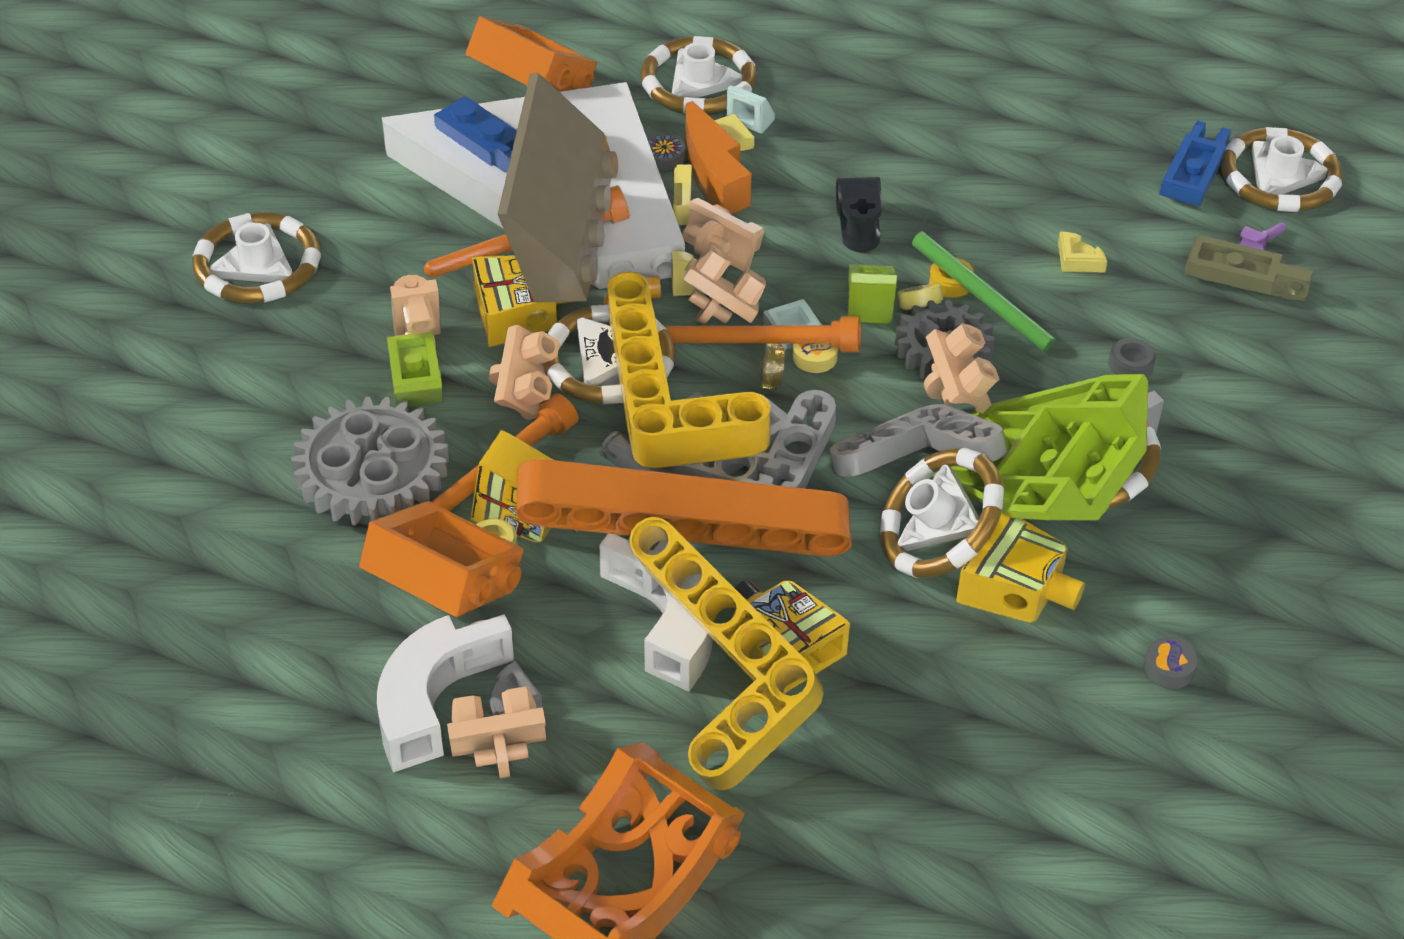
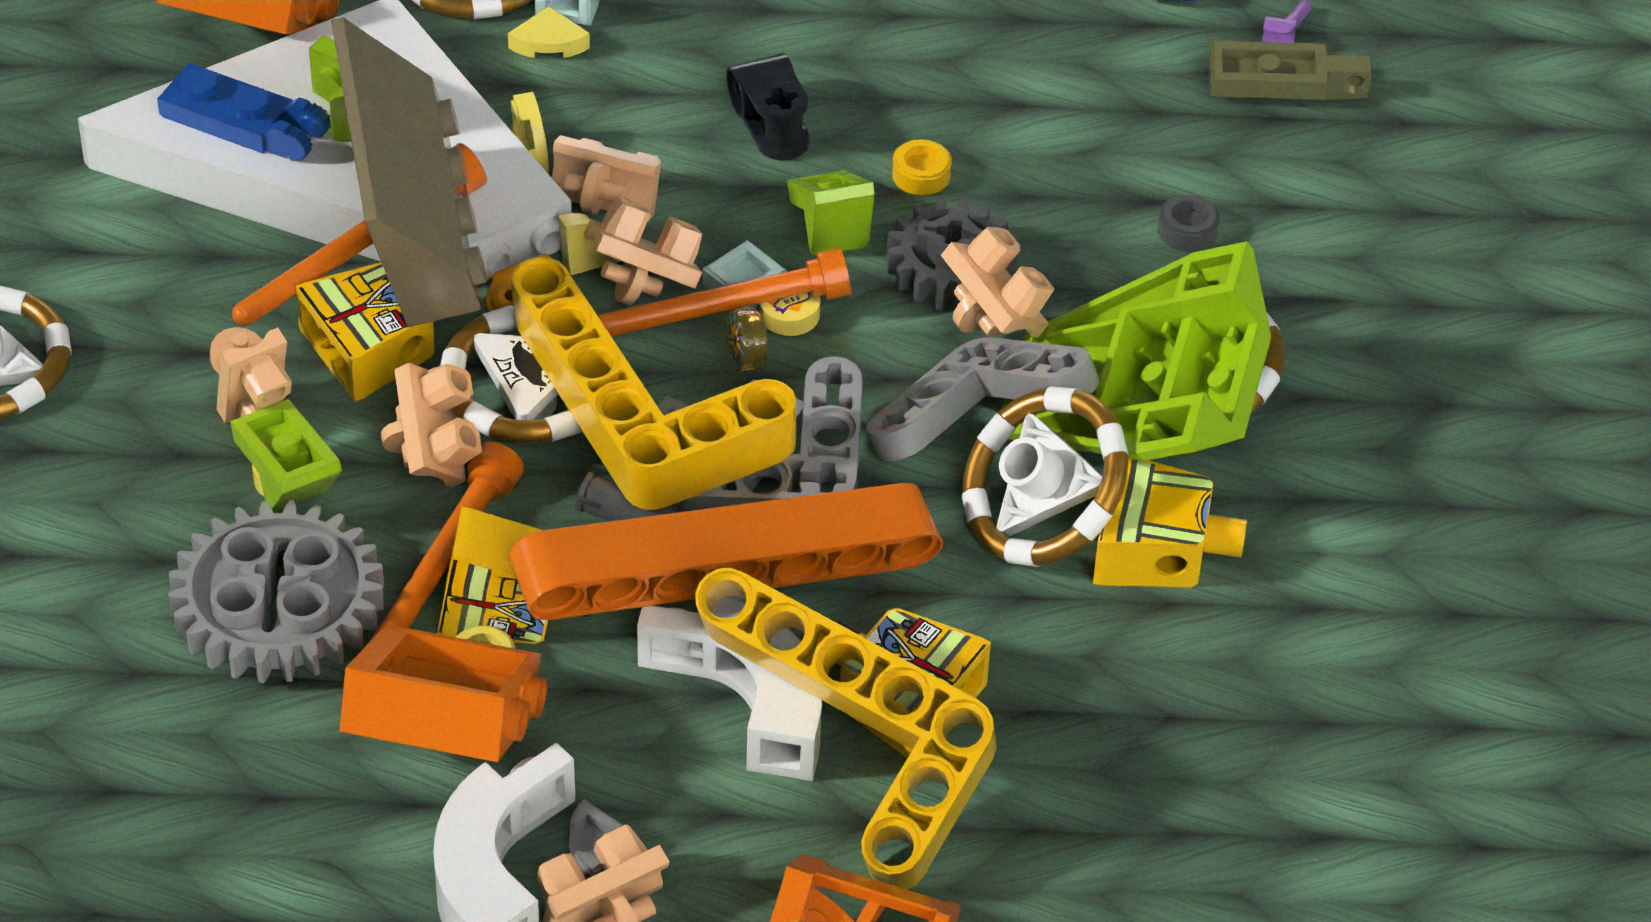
camera: 20 degrees left, 0 degrees up
tile [647,134,685,172] -> none
orange slope [685,101,752,215] -> none
light yellow tile [897,283,943,310] -> none
bright green bar [912,231,1055,352] -> none
light yellow tile [1058,232,1107,273] -> none
dark grey tile [1144,637,1198,689] -> none

